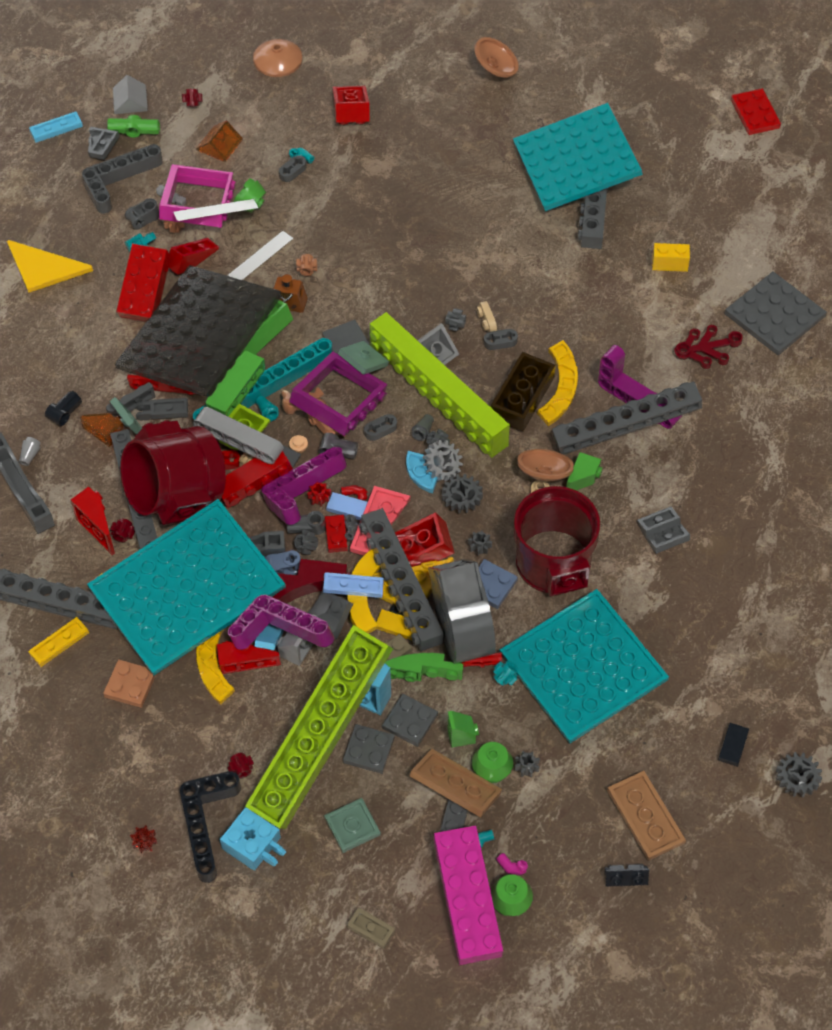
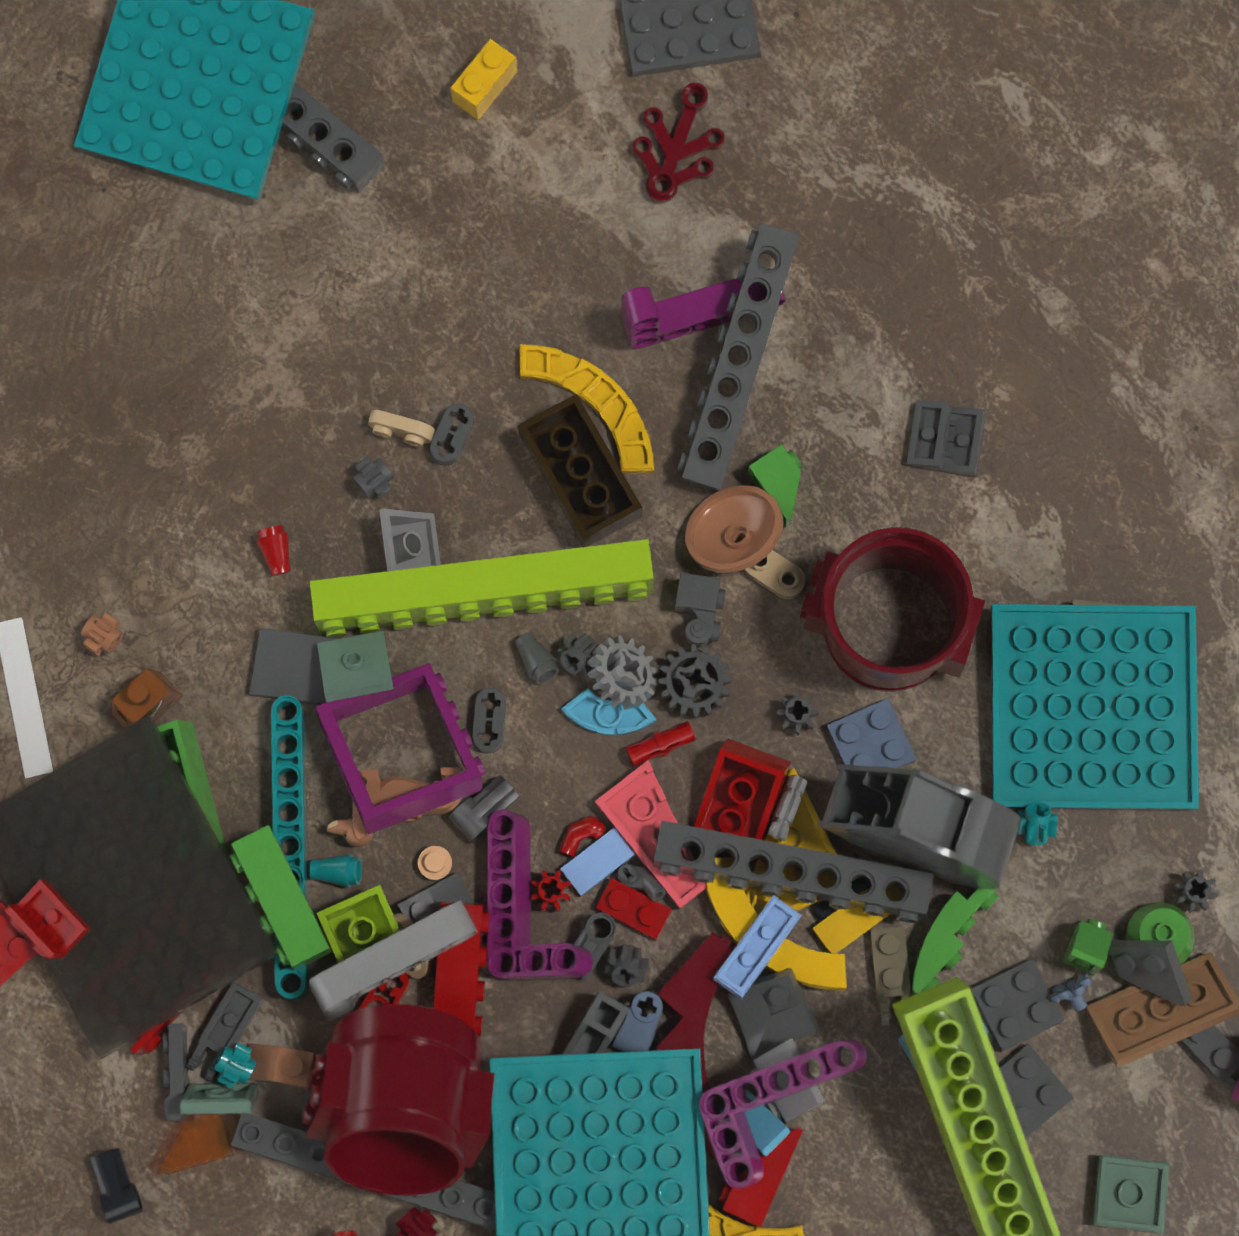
camera: 55 degrees left, 20 degrees up
none -> red bracket [5,879,91,959]
none -> teal gear [213,1042,257,1088]
none -> red cone [256,525,291,576]
none -> red pin [625,721,696,767]
none -> dark grey brick [675,573,726,648]
none -> light grey axle [768,775,807,841]
none -> sand blue plant [1050,973,1093,1011]
none -> dark grey wing [1109,940,1192,1006]

